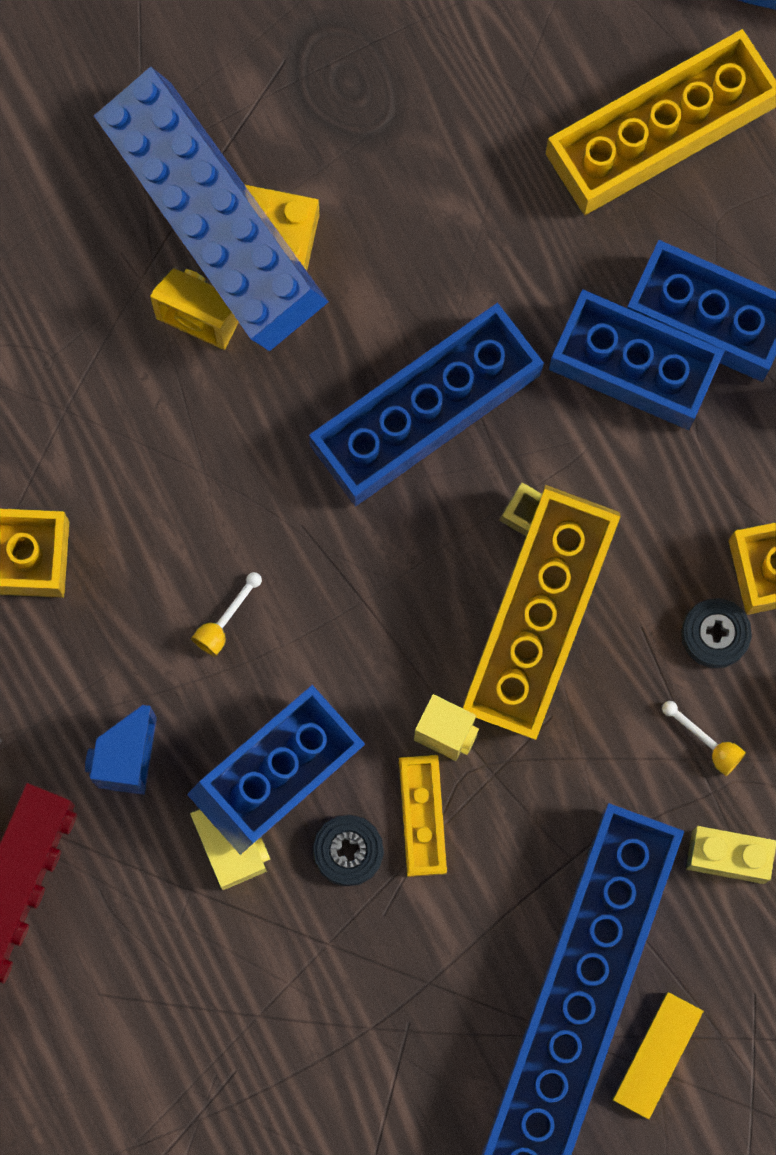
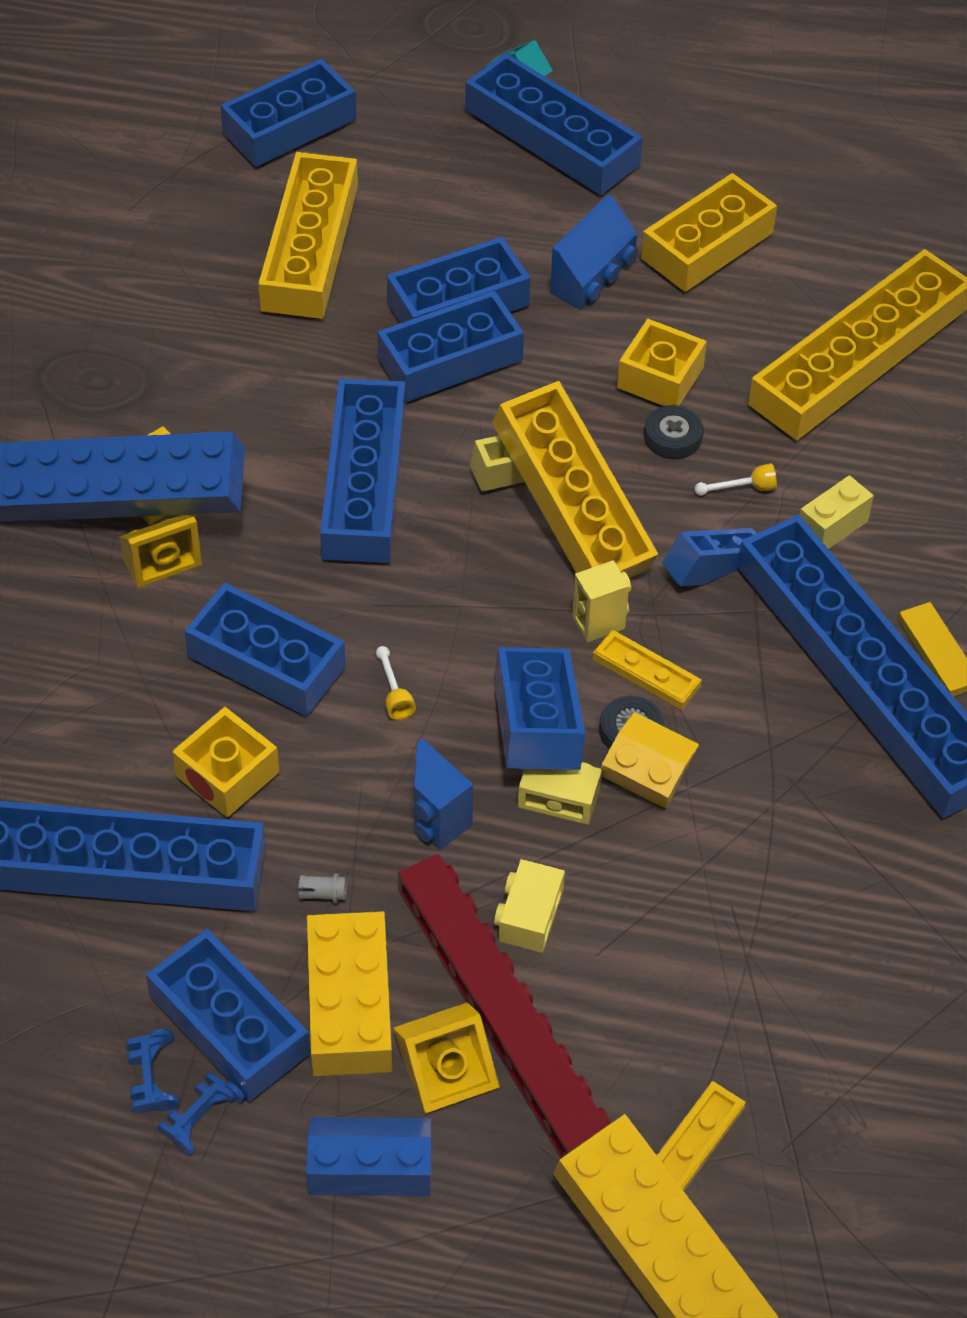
camera: 50 degrees left, 25 degrees down
none -> blue brick [184,582,346,716]
none -> light yellow brick [494,859,565,953]
none -> yellow slope [601,712,699,809]
none -> blue slope [661,528,757,586]

